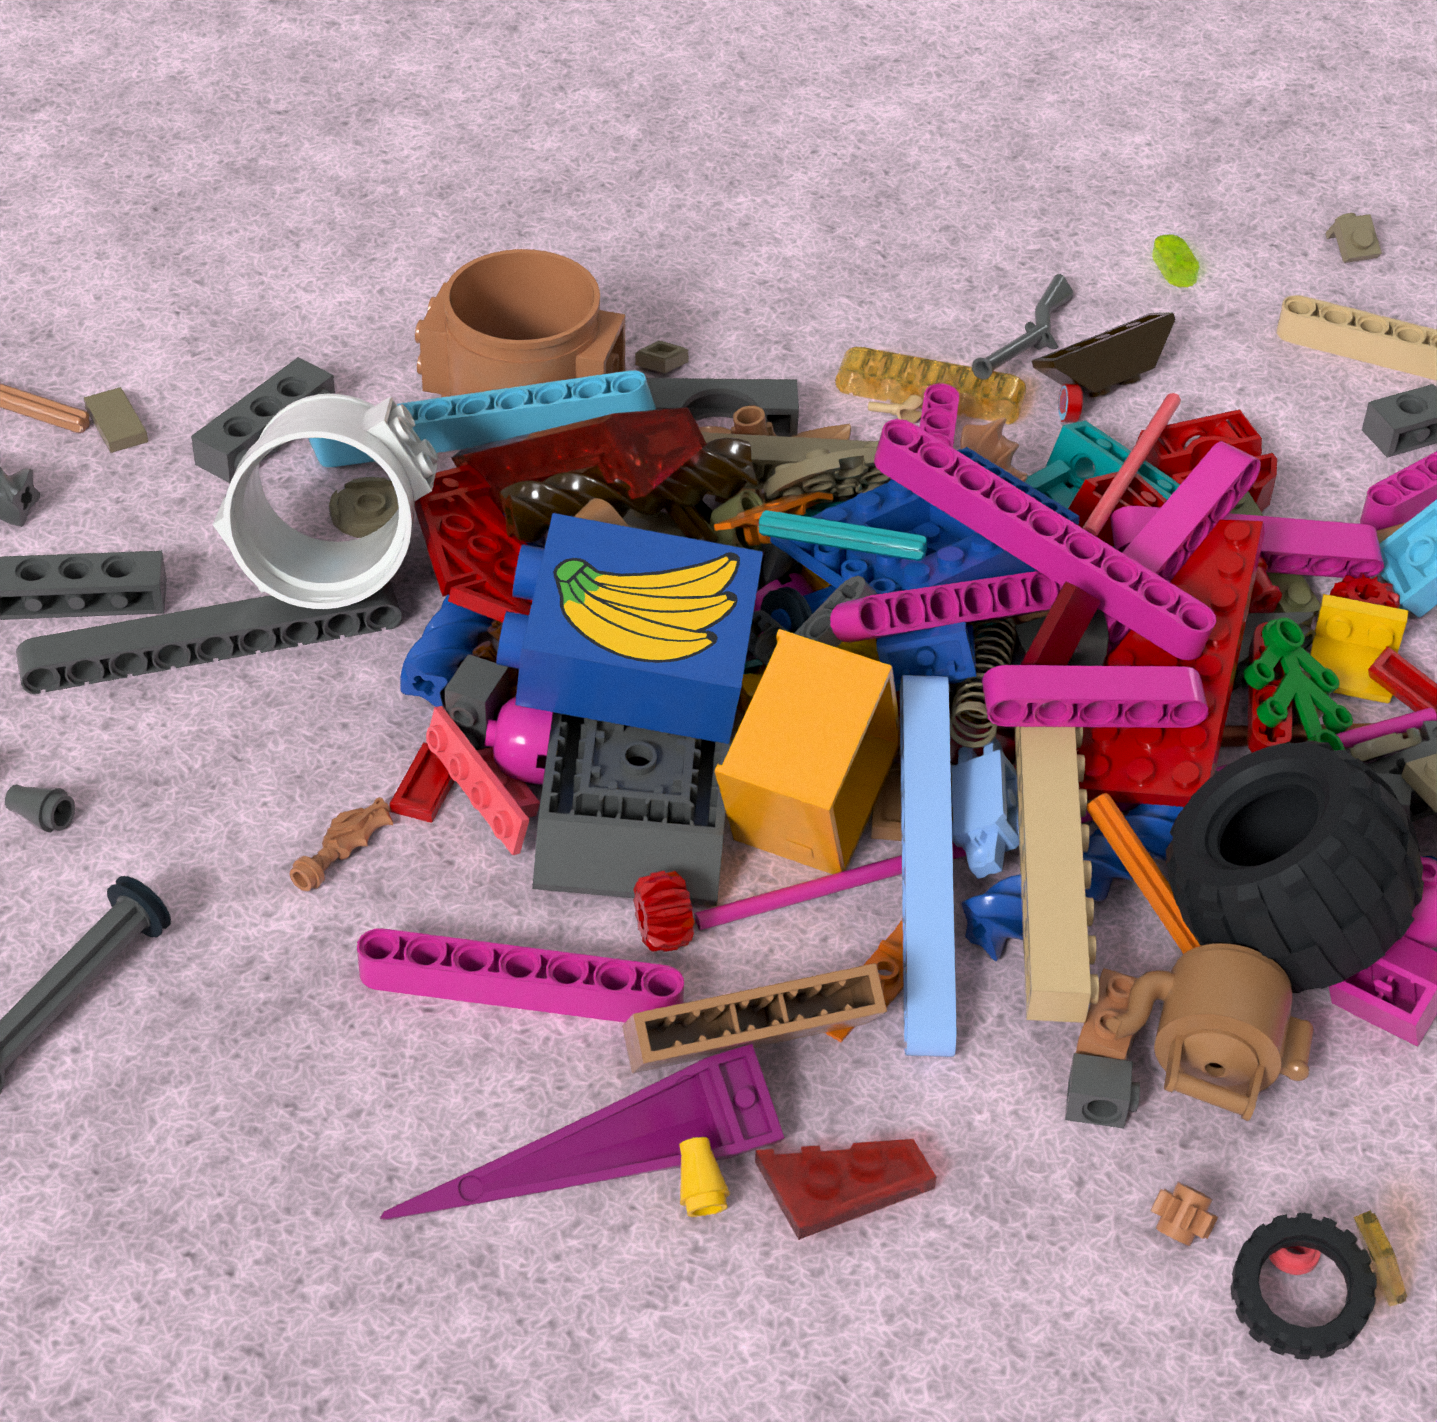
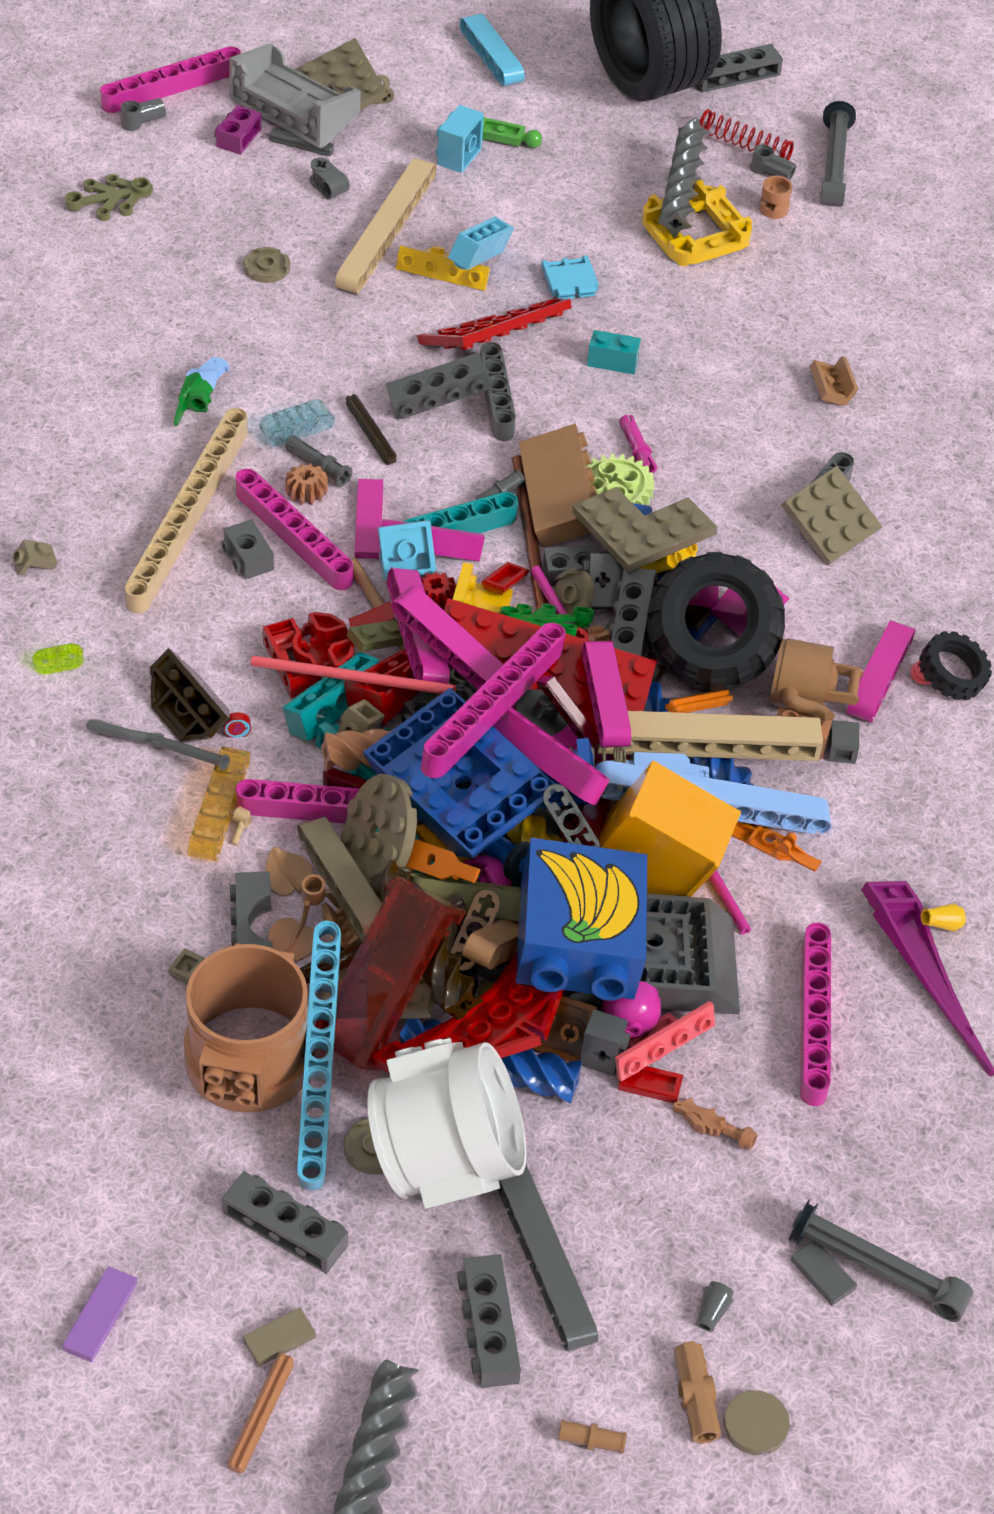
camera: 95 degrees left, 5 degrees up
medium nougat brick [622,963,887,1074] -> none
red gear [633,871,695,952] -> none
clear red wing [755,1139,937,1240] -> none
teal axle [759,510,927,561] -> none
nougat gear [1150,1182,1218,1246] -> none
clear yellow tile [1354,1210,1407,1306] -> none
none -> medium lavender tile [62,1266,138,1363]
none -> dark tan brick [337,699,385,733]
none -> dark grey tile [790,1241,857,1306]
none -> dark pink beam [846,620,916,723]

